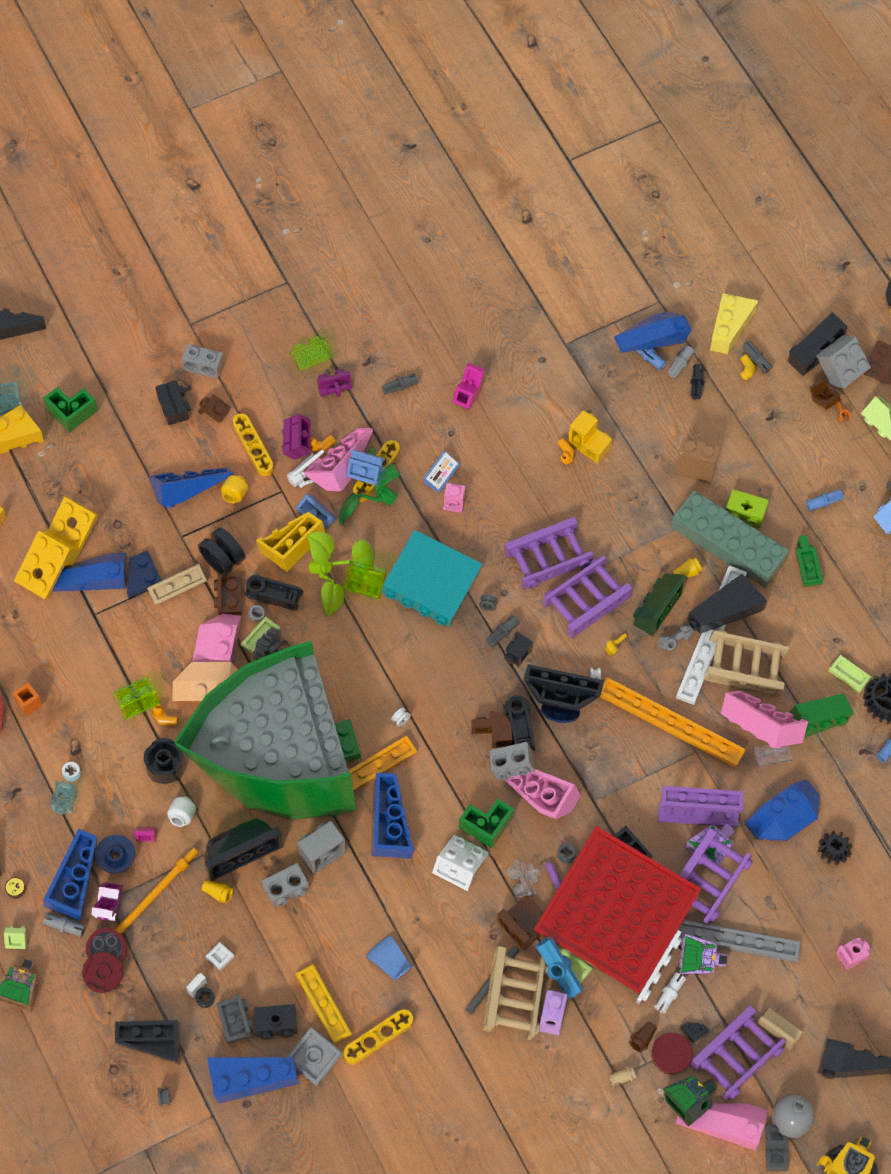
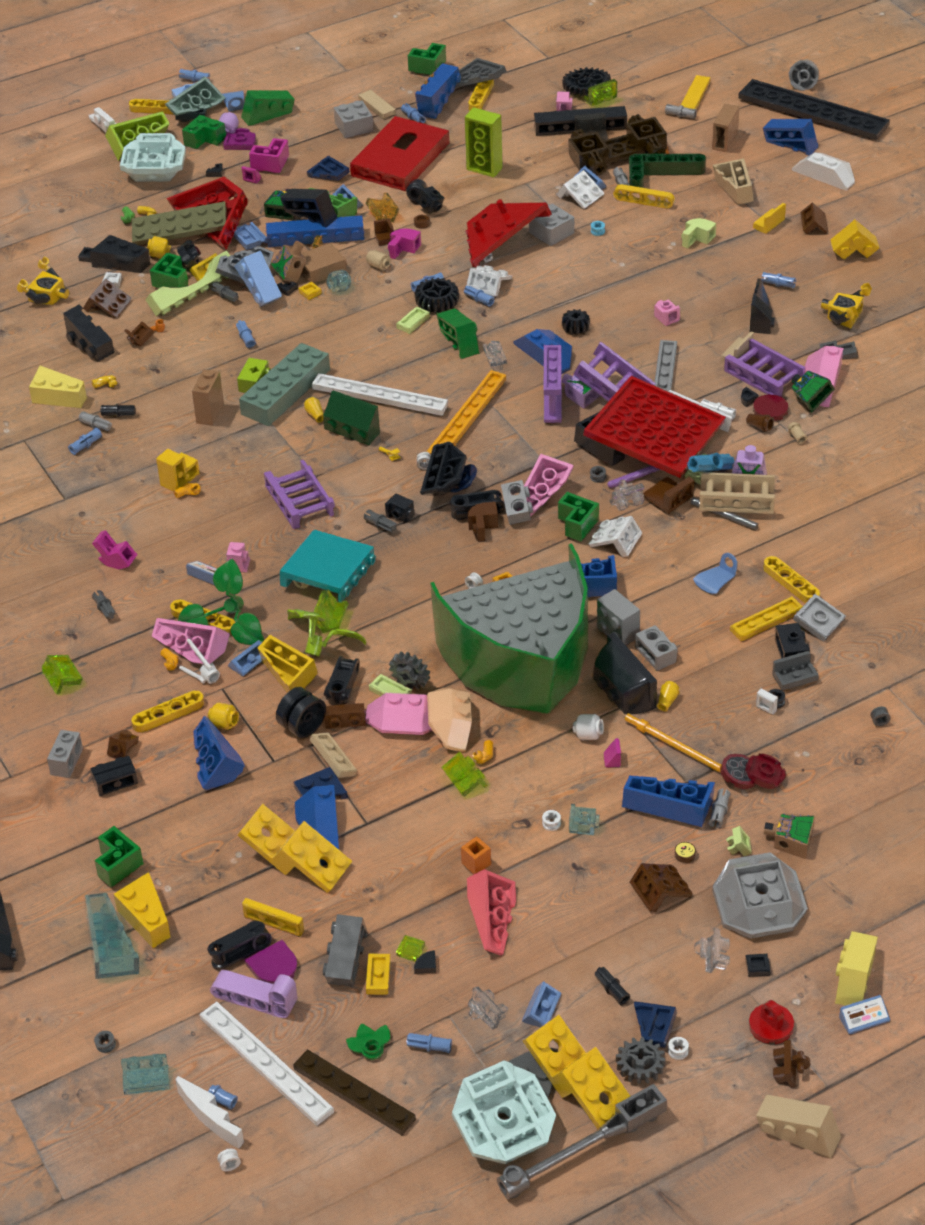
camera: 90 degrees left, 20 degrees down
magenta brick [92,882,123,921] -> none
dark blue dish [95,835,135,874] -> none
black wedge [115,1020,180,1065] -> none
black brick [144,738,185,784] -> none
white tile [206,942,235,971] -> none
blue wedge [207,1057,300,1103] -> none
light grey hinge [248,605,265,622] -> none
magenta brick [282,414,311,460] -> none
magenta hips [317,369,353,397] -> none
medium blue plate [346,450,385,485] -> none
dark grey bush [479,594,498,611] -> none
medium lavender fence [543,555,633,638] -> none
blue wedge [614,312,692,353] -> none
light grey bar [658,624,694,651] -> none
torso [678,934,727,974] -> none
black slope [688,574,767,634] -> none
tan fence [703,630,789,696] -> none
bright pink wedge [721,690,808,748] -> none
dark grey axle [742,341,773,374] -> none
light grey cylinder [771,1094,815,1138] -> none
green hinge [796,535,823,587] -> none
light grey brick [816,335,871,388] -> none

